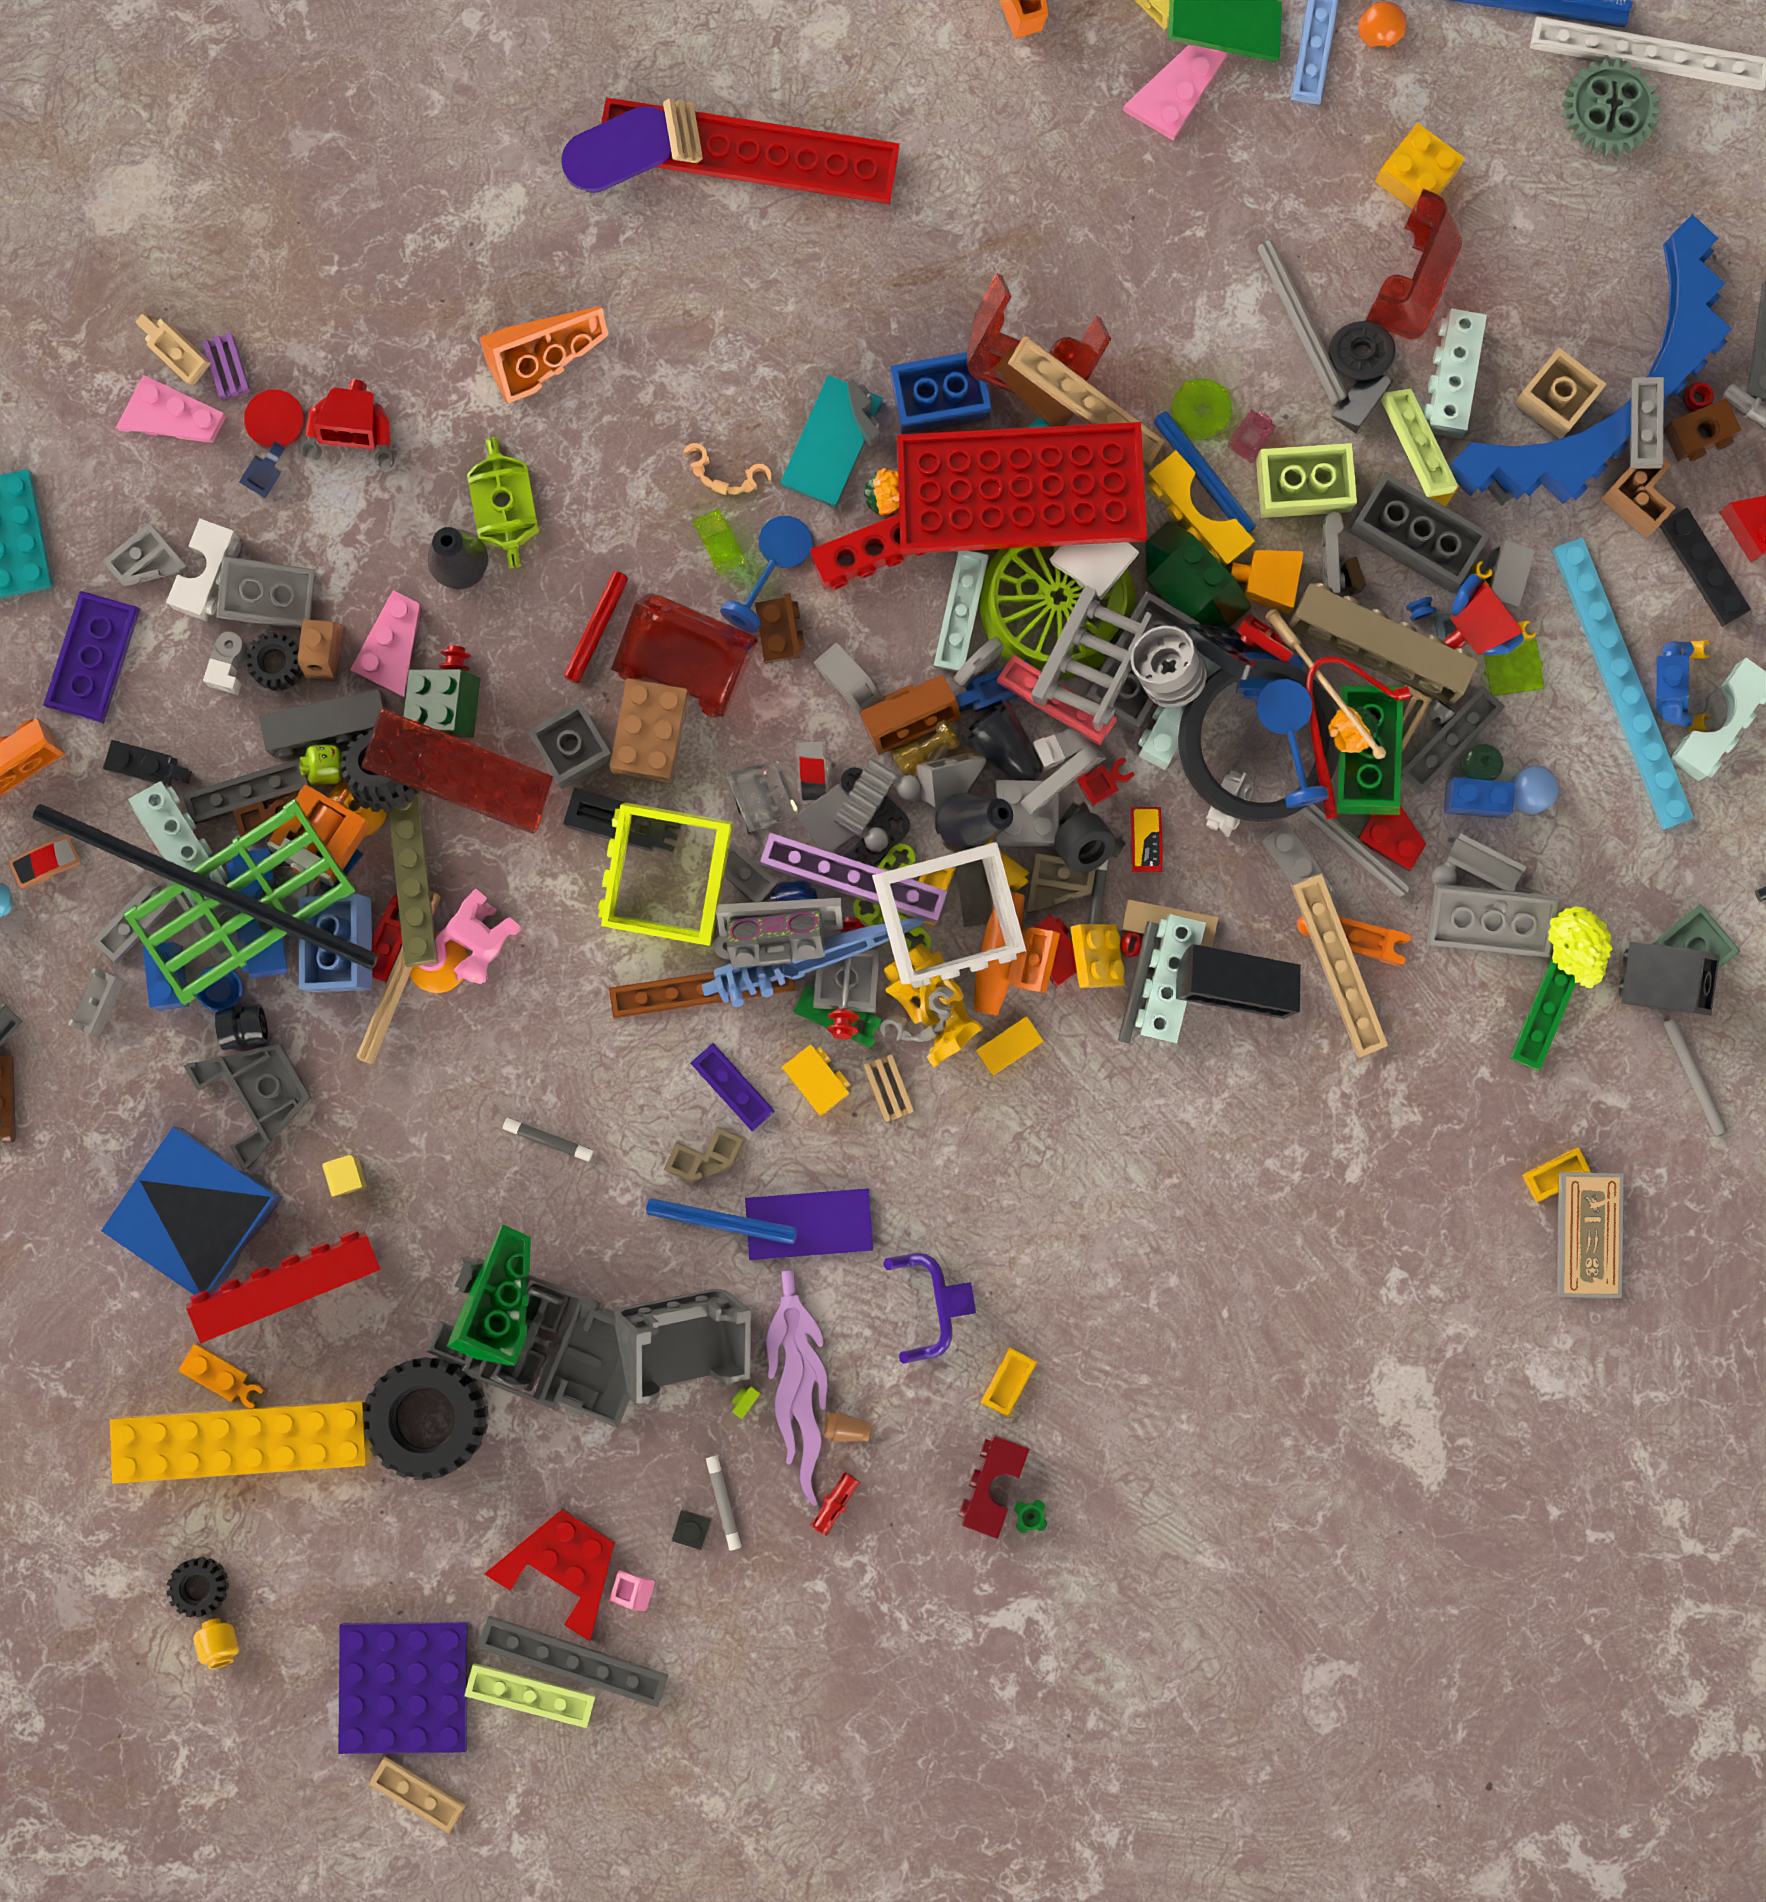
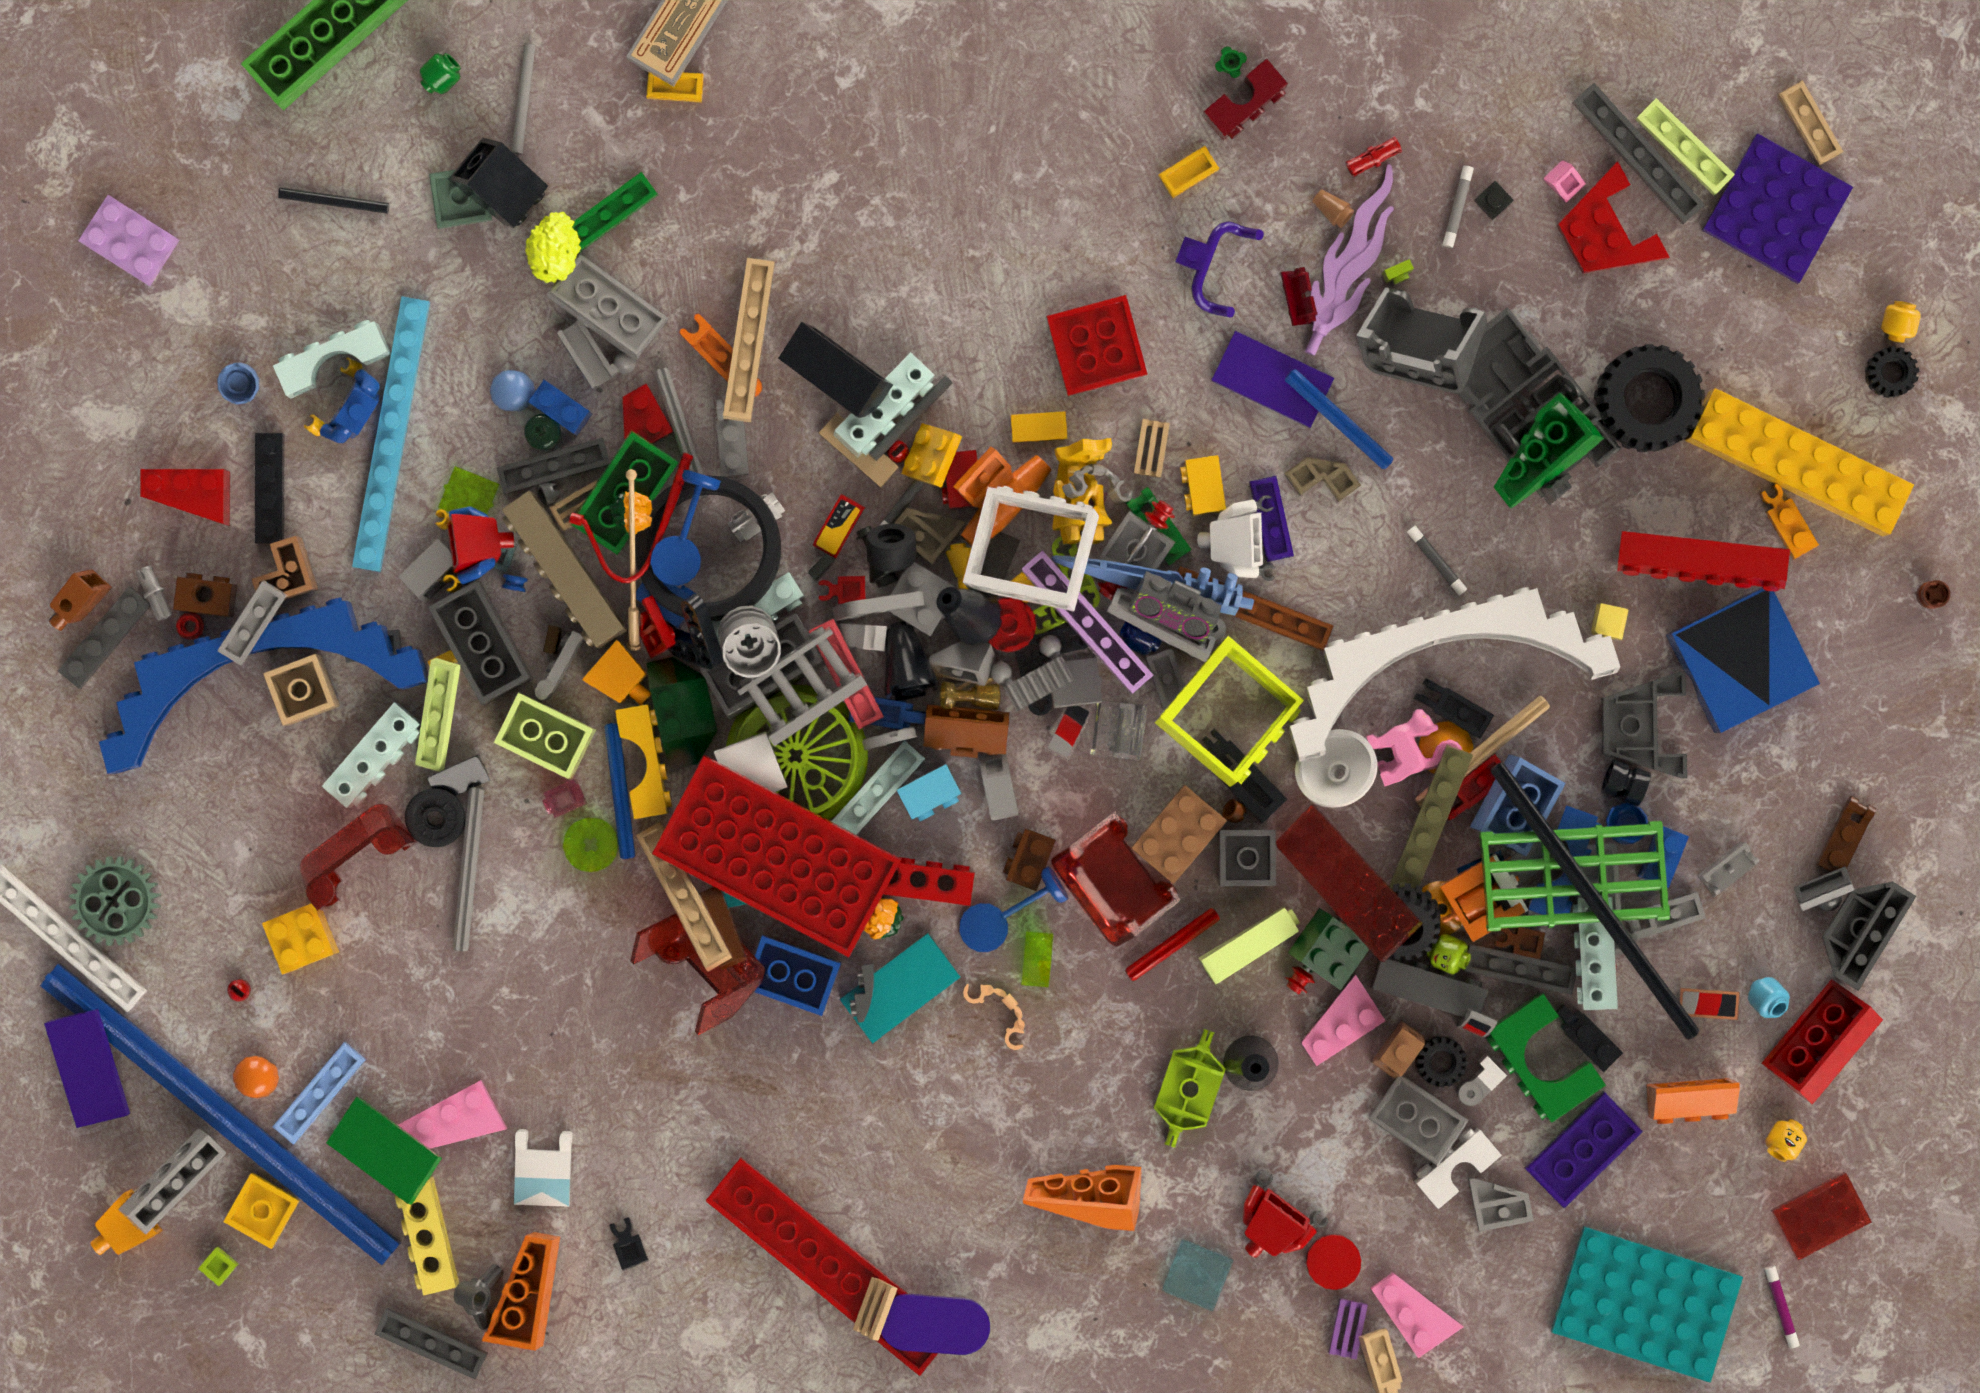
camera: 155 degrees left, 5 degrees up
dark blue plate [239,441,285,498] -> none
none -> red hinge [227,979,251,1001]
none -> white flag [514,1129,573,1207]
none -> black plate [609,1217,649,1271]
none -> pearl dark grey tile [808,554,835,581]
none -> medium azure brick [897,764,962,822]
none -> red tile [988,597,1036,652]
none -> red plate [1046,295,1148,397]
none -> clear light blue tile [1161,1238,1234,1311]
none -> white torso [1197,495,1276,581]
none -> yellowish green slope [1198,907,1300,985]
none -> dark orange hinge [1222,799,1247,823]
none -> dark red hinge [1280,267,1318,326]
none -> white arch [1289,587,1620,762]
none -> white dish [1295,729,1378,808]
none -> black hinge [1414,678,1494,739]
none -> slope [1456,1008,1497,1038]
none -> green arch [1485,992,1606,1123]
none -> copper wheel [1916,580,1950,609]

